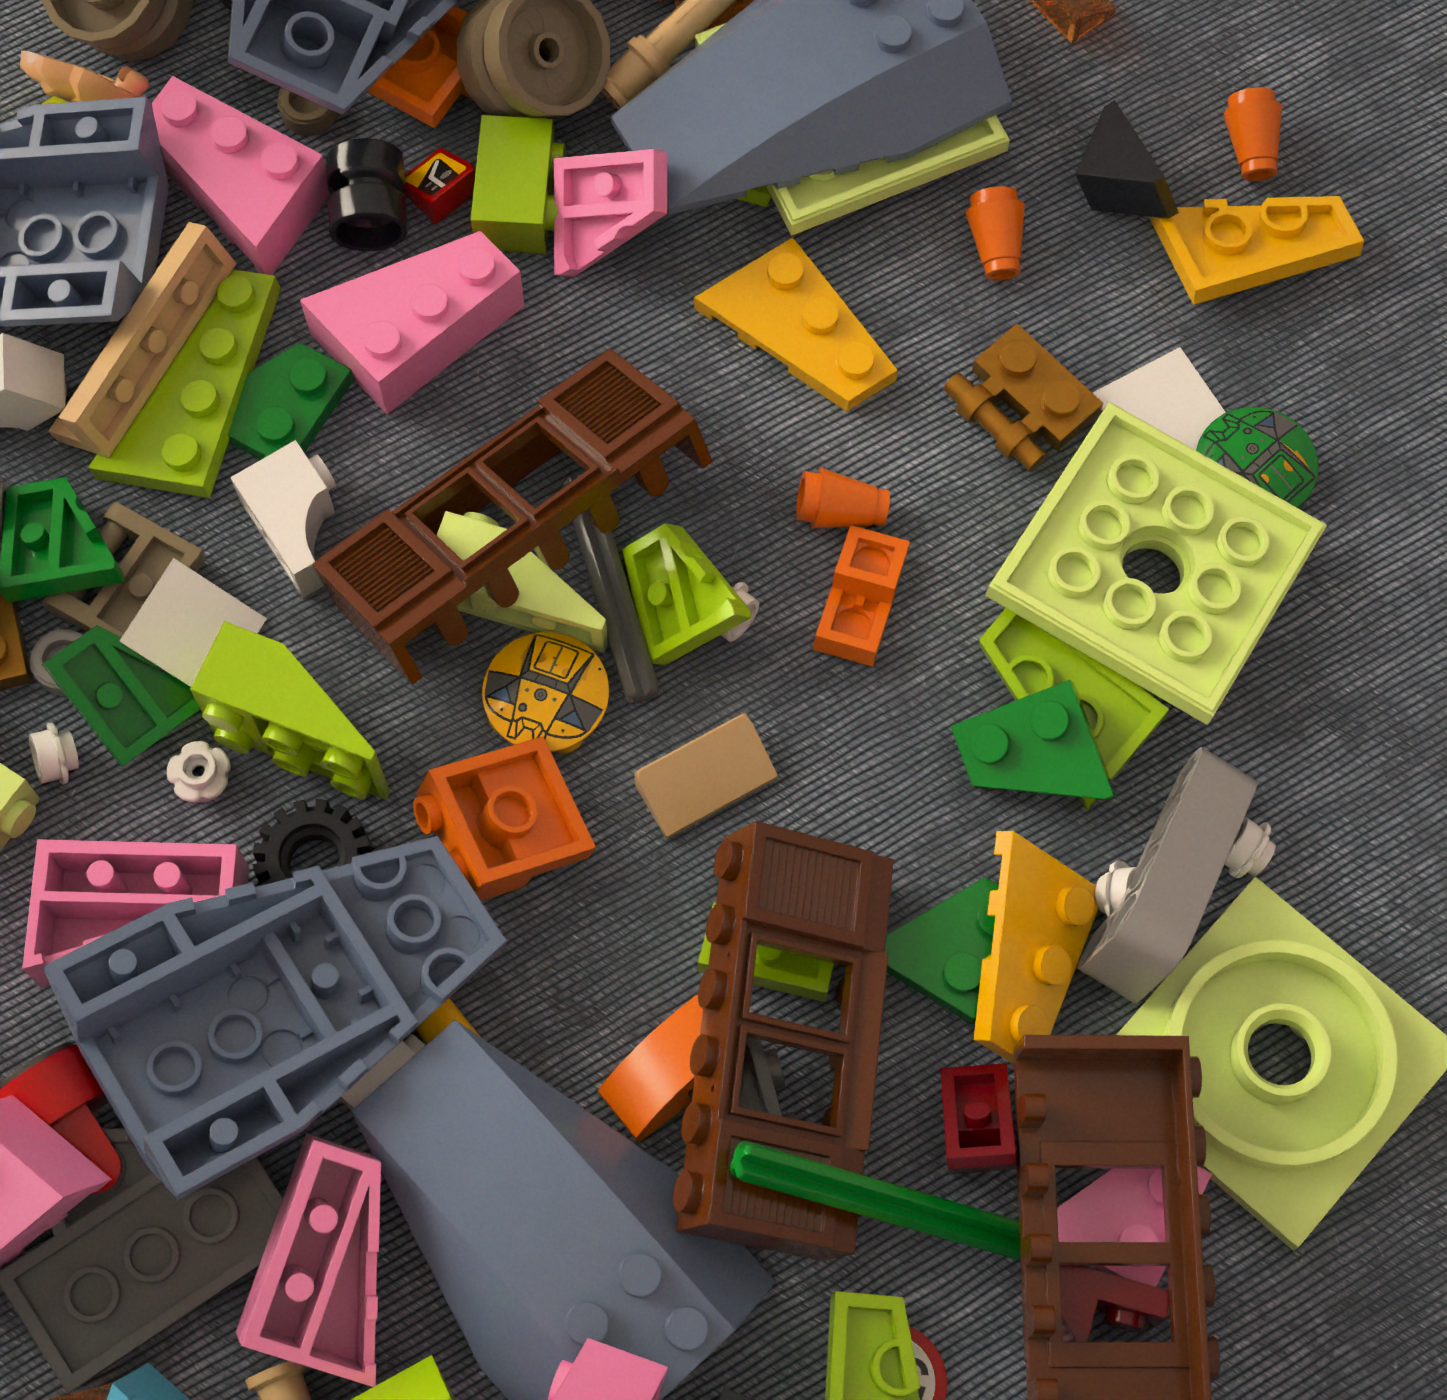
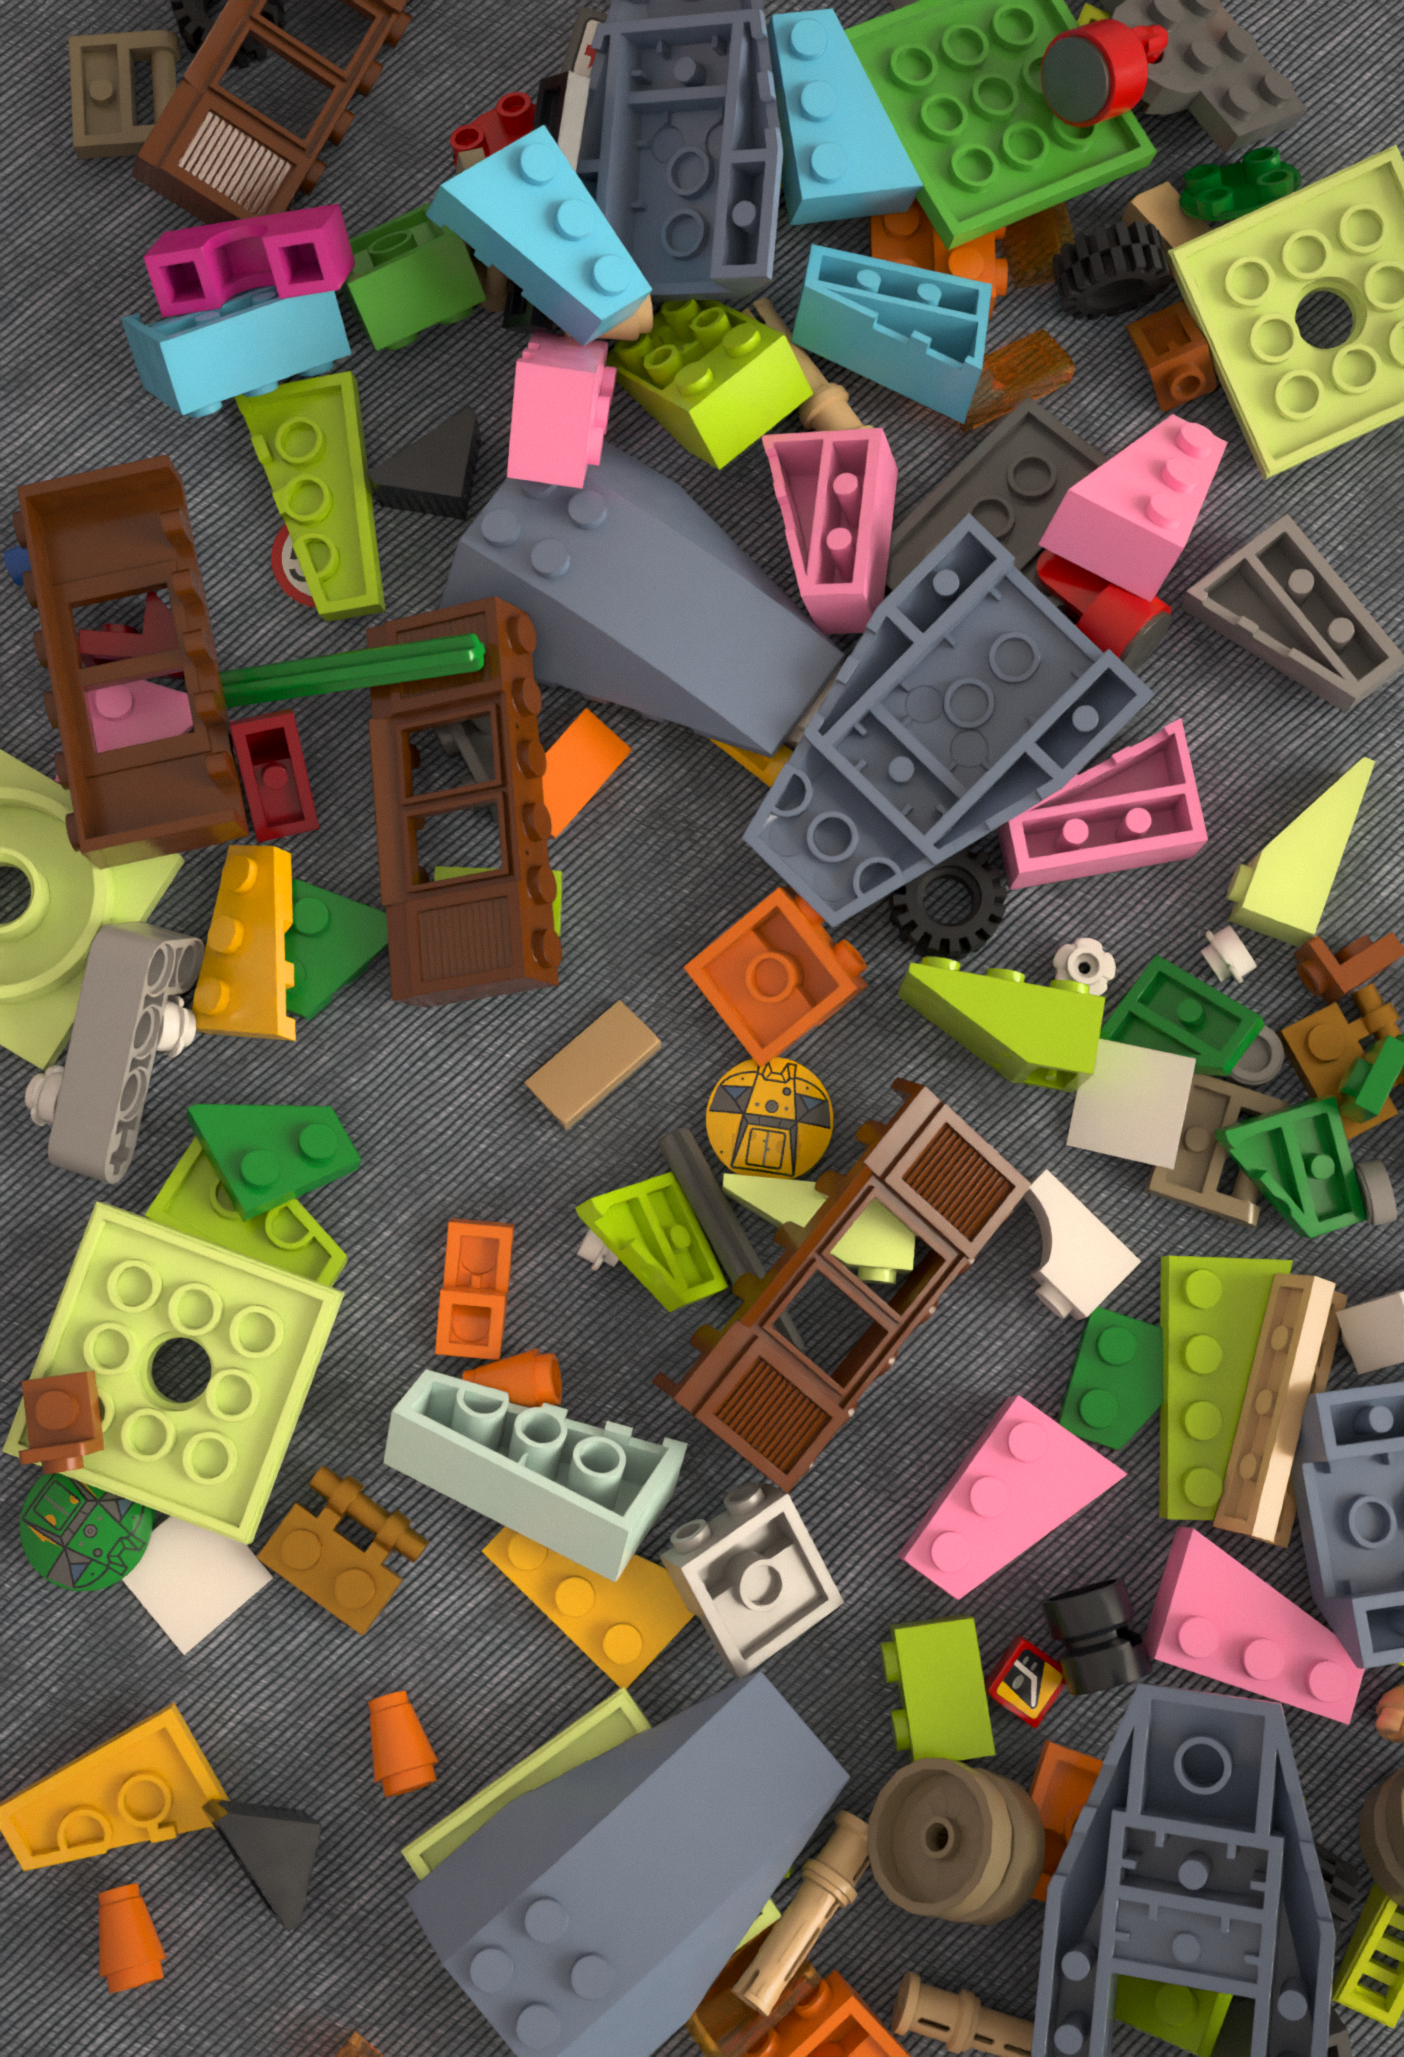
camera: 165 degrees right, 10 degrees up
bright pink wing [554,149,667,277] -> none
none -> dark orange bracket [18,1370,105,1474]
none -> light aqua wedge [383,1369,688,1583]
none -> light grey plate [659,1482,845,1679]

